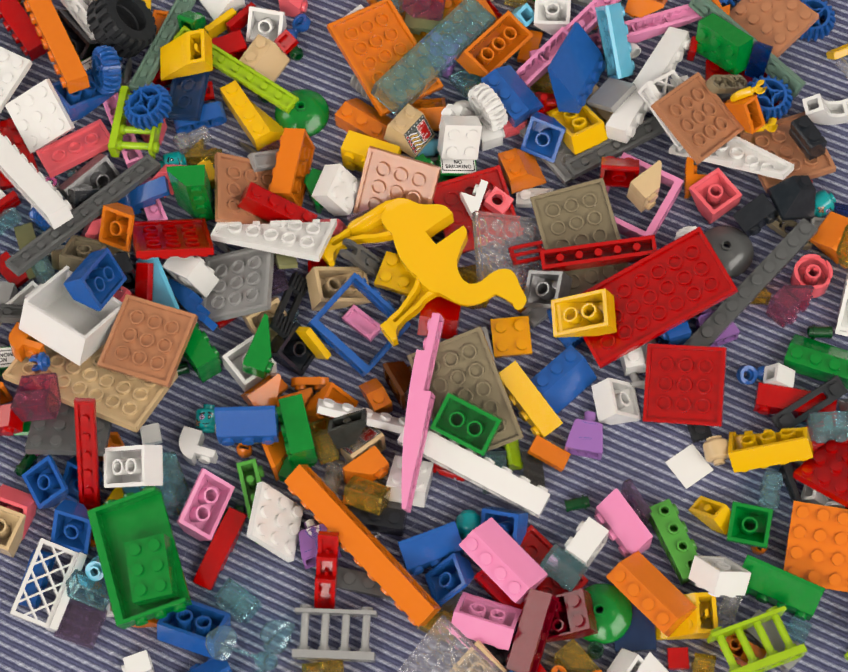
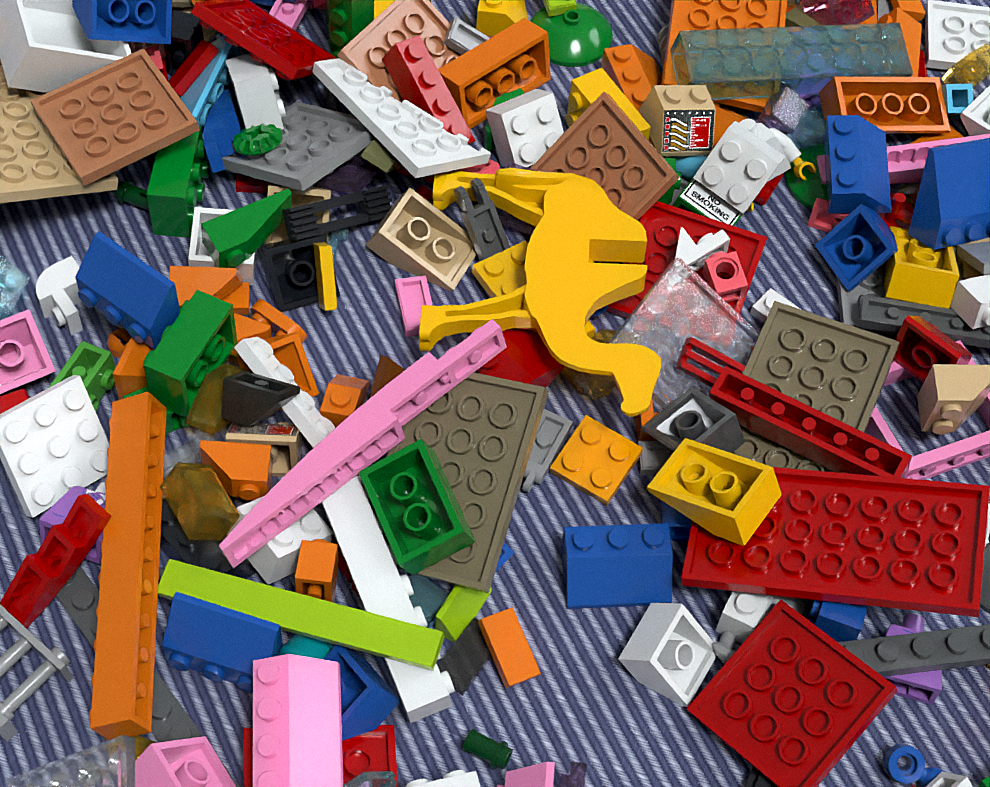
camera: 30 degrees right, 10 degrees down
white tile [140,423,163,445] -> none
blue window [306,273,411,377] -> none
blue slope [425,552,475,606] -> none
white gear [468,83,508,132] -> none
white brick [480,125,505,152] -> none
orange slope [498,148,546,194] -> none
yellow wedge [499,361,563,438] -> none
medium lavender torso [565,411,603,460] -> none
none -> lime tile [158,559,445,671]
none -> green gear [233,123,283,156]
none -> orange slope [295,539,339,603]
none -> brick [756,86,809,135]

